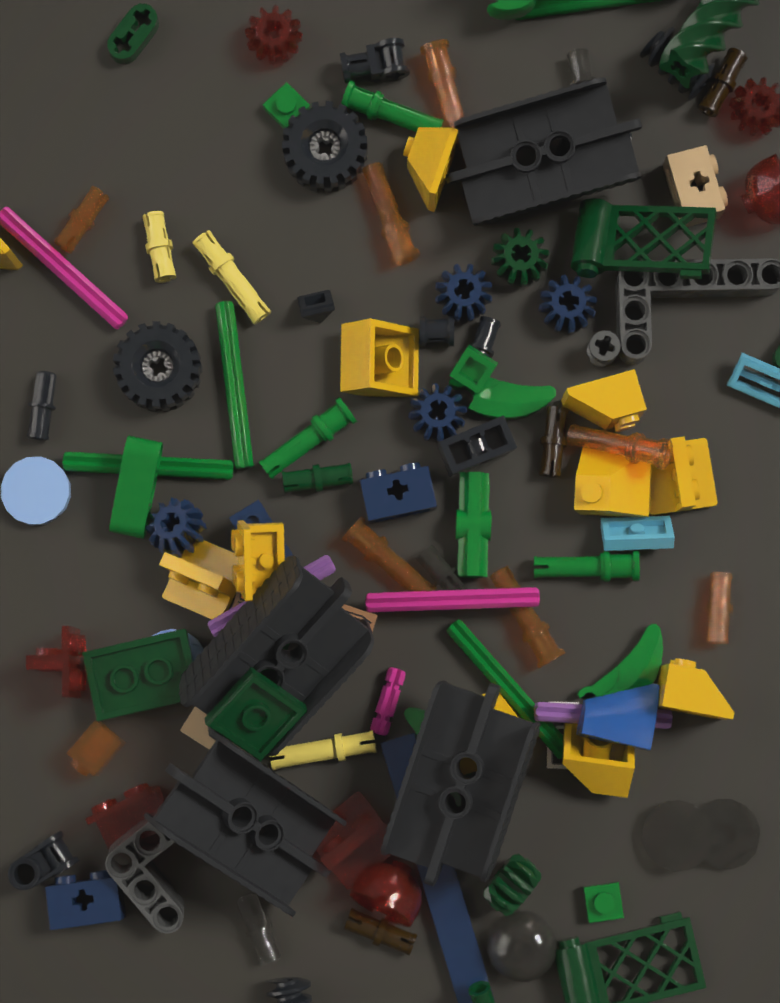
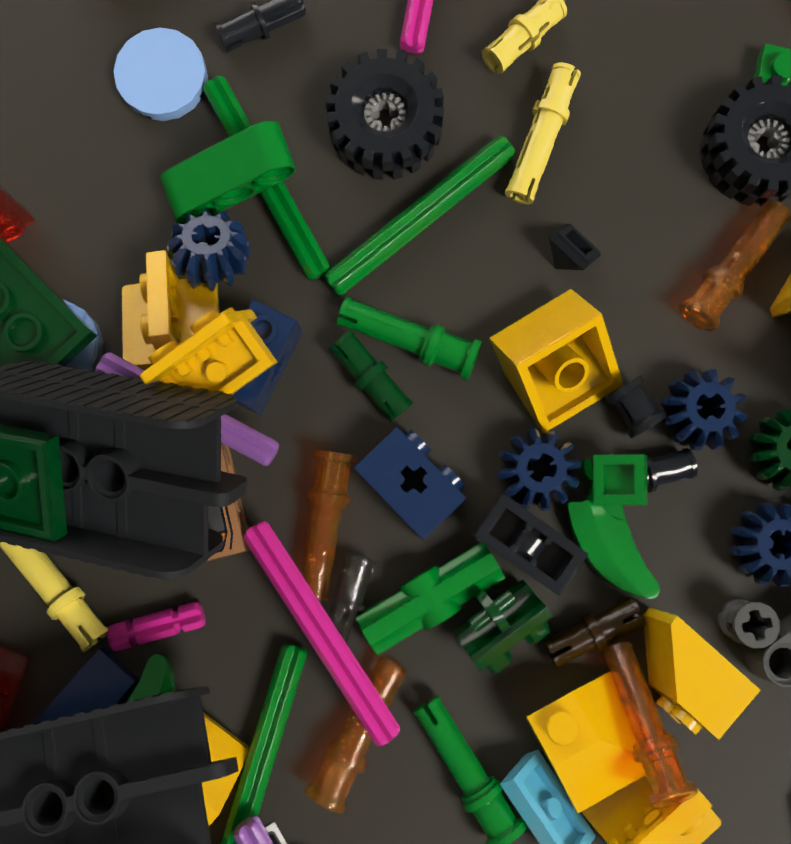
camera: 60 degrees right, 0 degrees up
none -> dark green hips [452,579,553,674]

